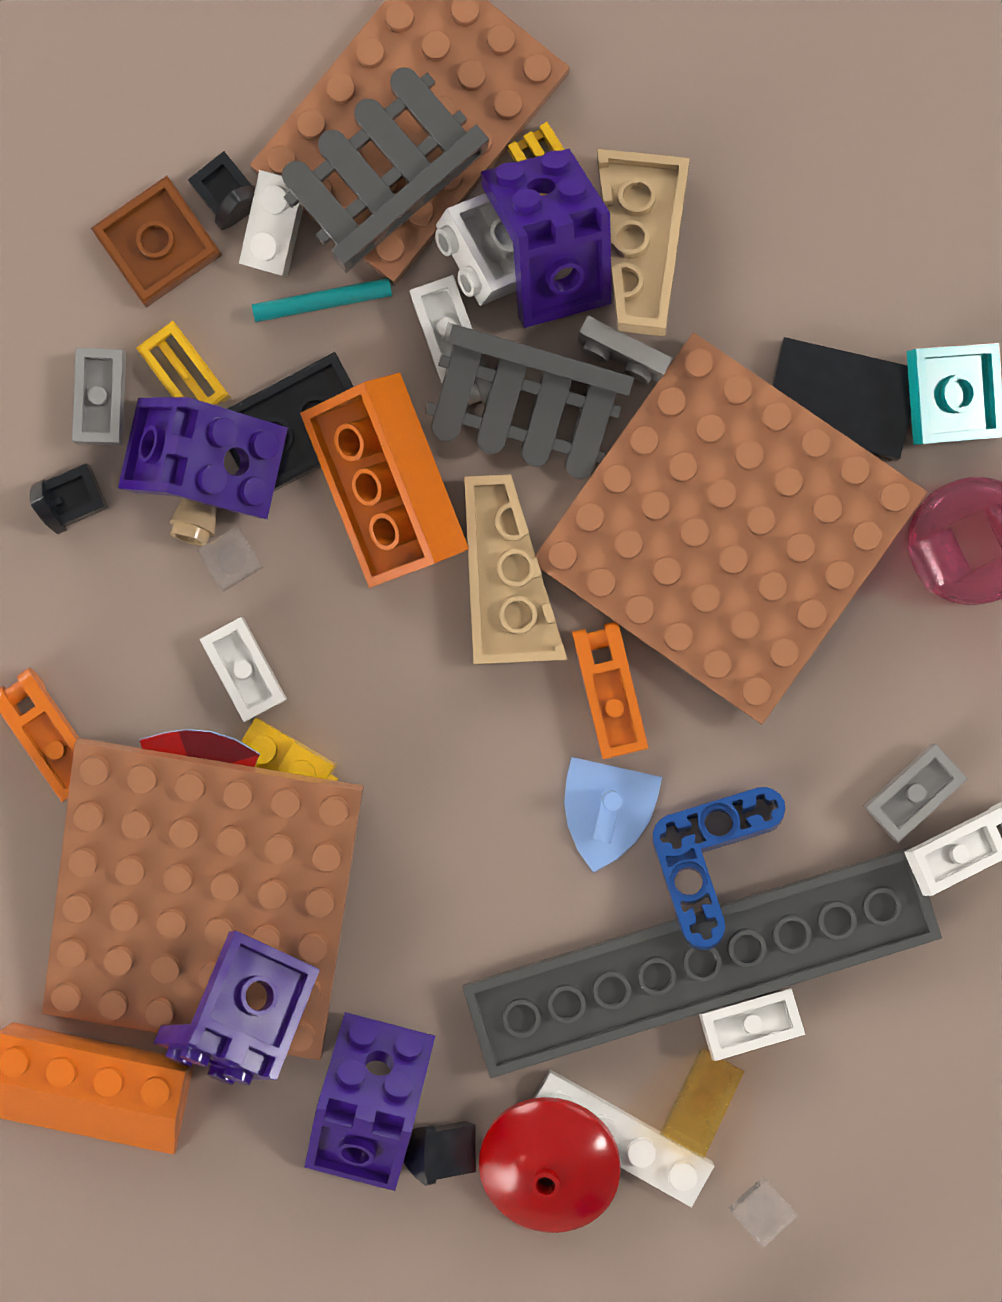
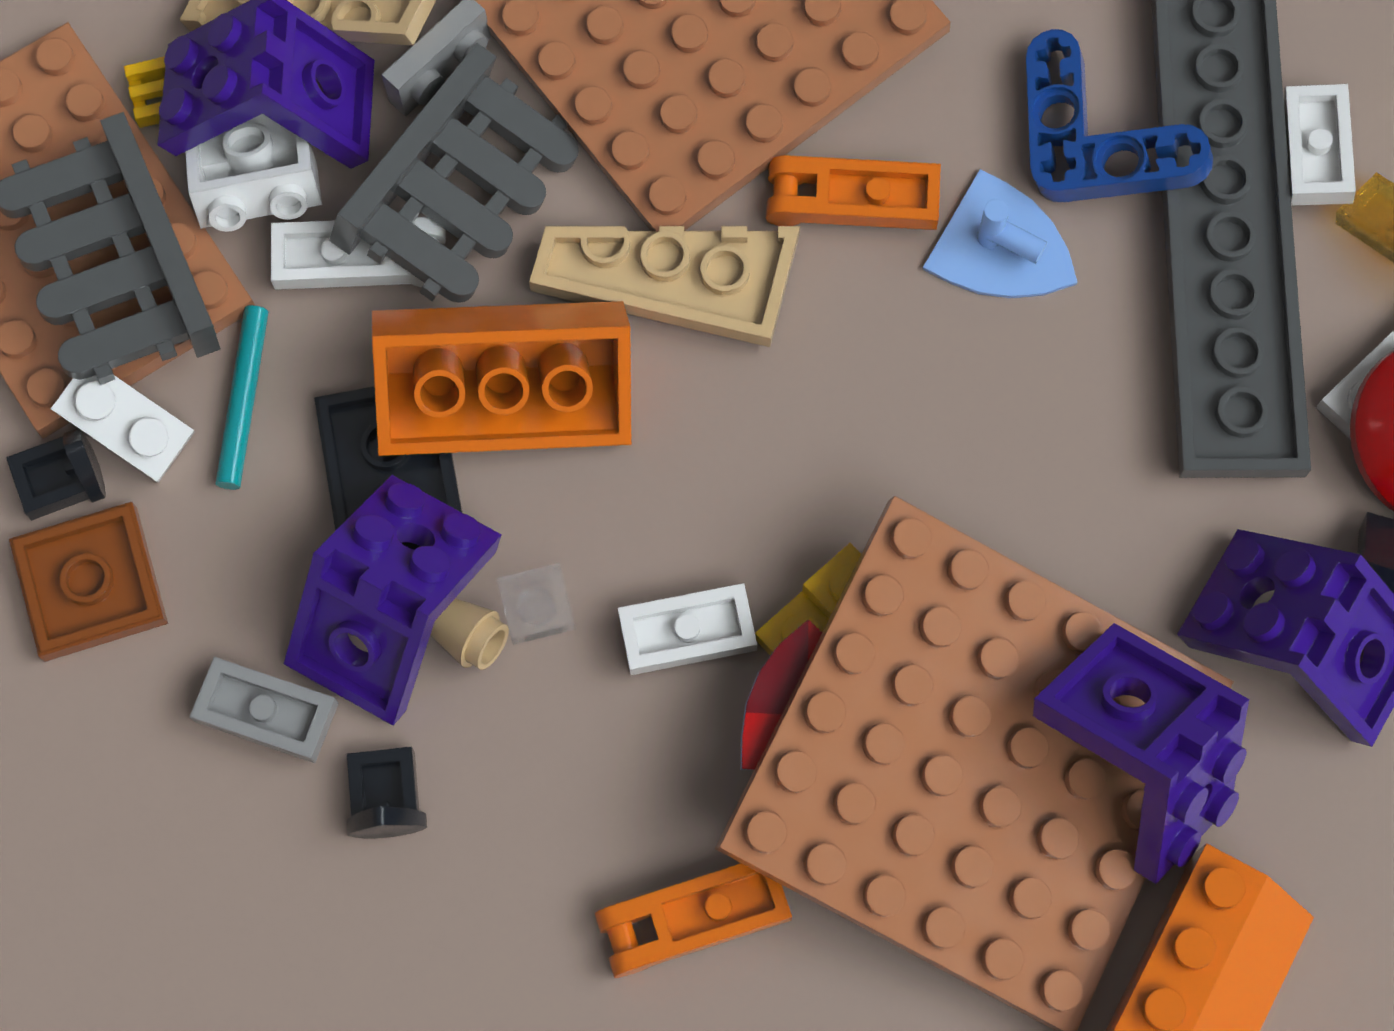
camera: 70 degrees left, 15 degrees down
yellow tile [136,321,231,405] -> none

